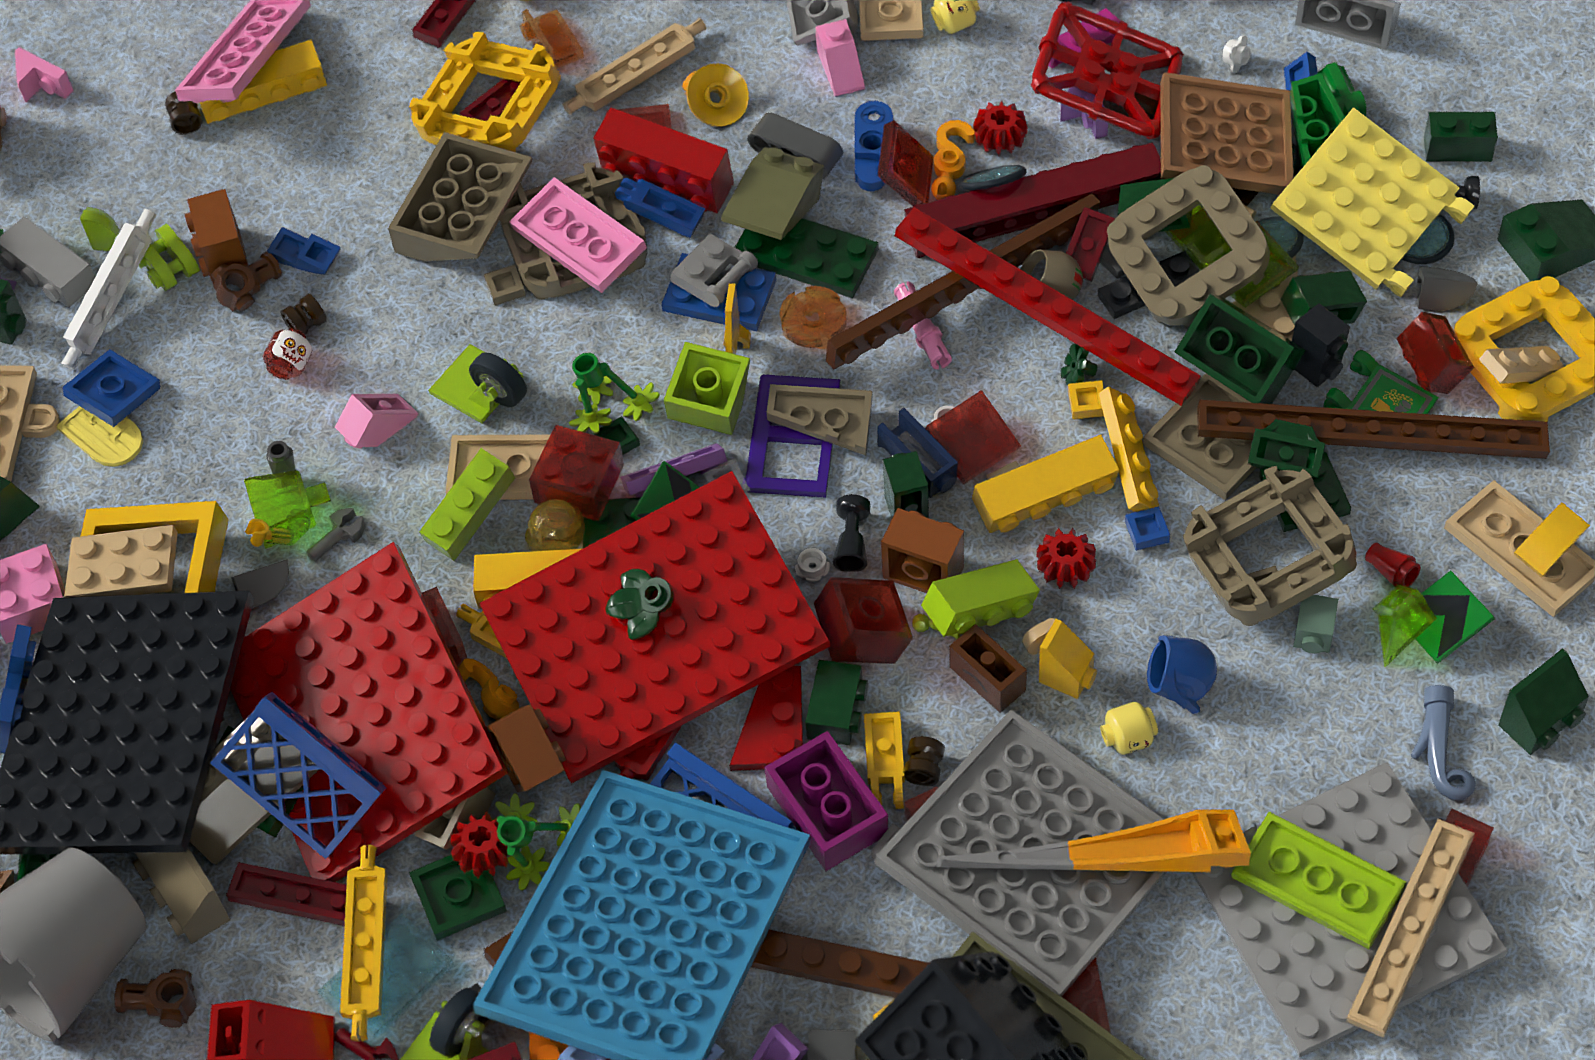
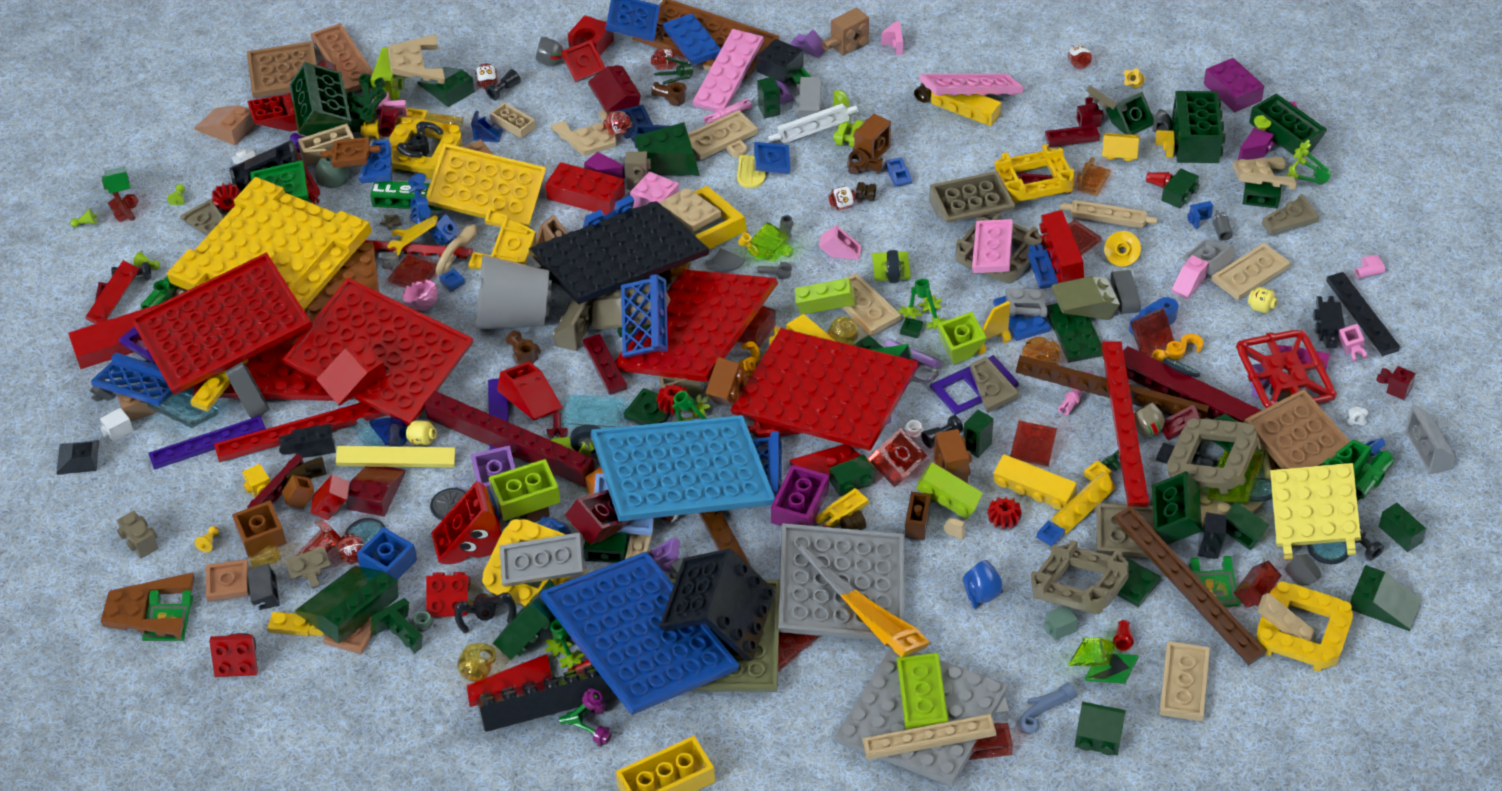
camera: 50 degrees right, 10 degrees down
yellow plate [340,845,388,1042] -> none
dark tan tile [484,264,526,306] -> none
clear red brick [529,425,624,521] -> none
dark green plate [605,569,674,640] -> none
dark blue window [877,408,958,498] -> none
red gear [973,100,1028,156] -> none
yellow slope [1038,619,1097,699] -> none
light yellow head [1100,702,1158,755] -> none
dark green slope [1248,419,1325,479] -> none
yellow slope [1514,502,1590,577] -> none

